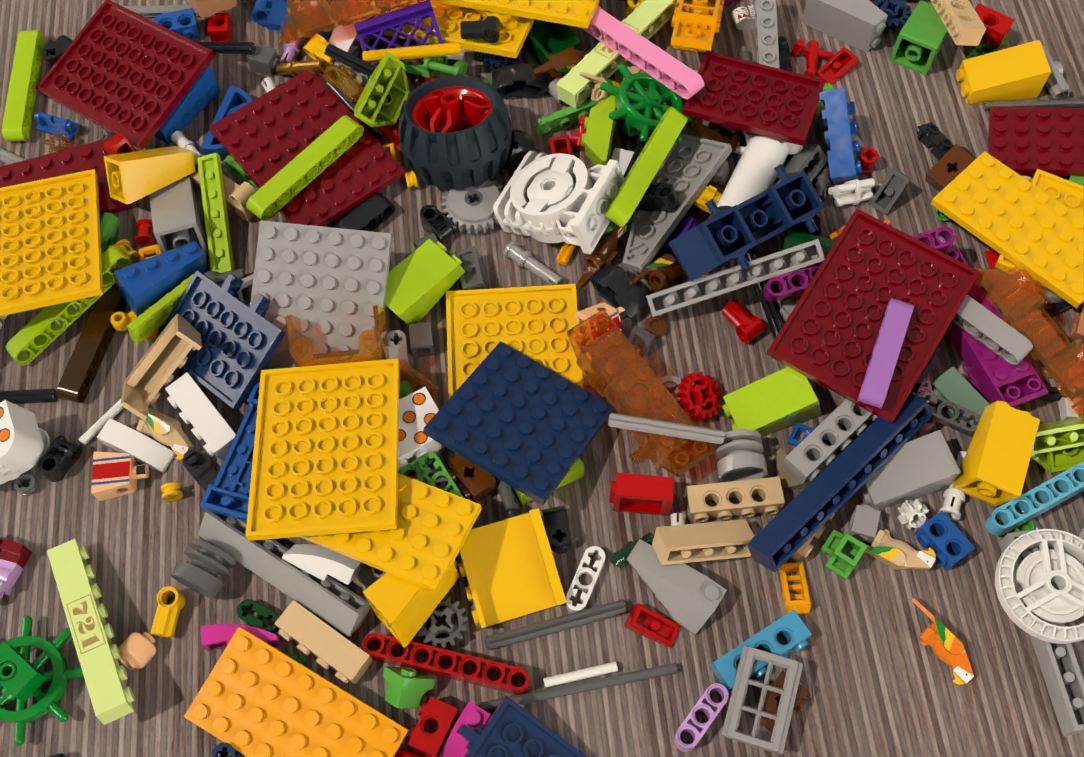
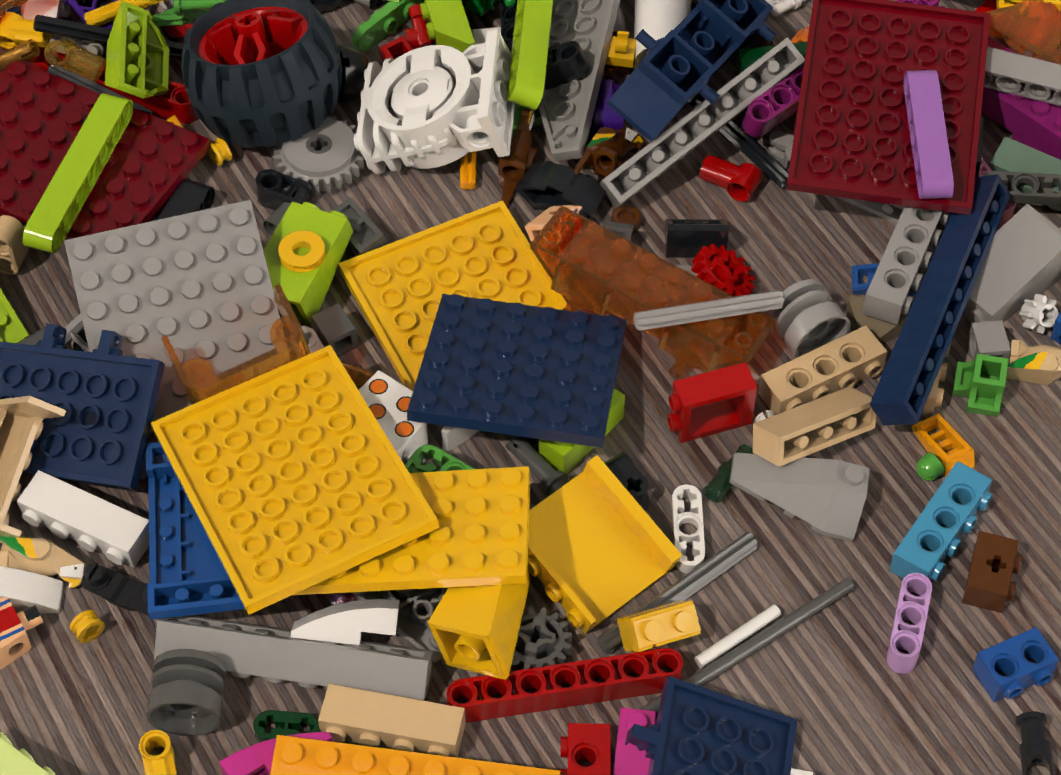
camera: 25 degrees left, 10 degrees down
bright green brick [383,667,436,709] -> none
reddish brown brick [446,454,497,503] -> none
light grey pin [503,240,563,285] -> none
red slope [624,603,681,648] -> none
light grey piece [721,646,803,755] -> none
lime slope [722,367,822,436] -> none
none -> yellow piece [278,230,326,273]
none -> yellow brick [617,600,701,652]
none -> black slope [665,219,729,258]
none -> bright green hinge [917,452,945,481]

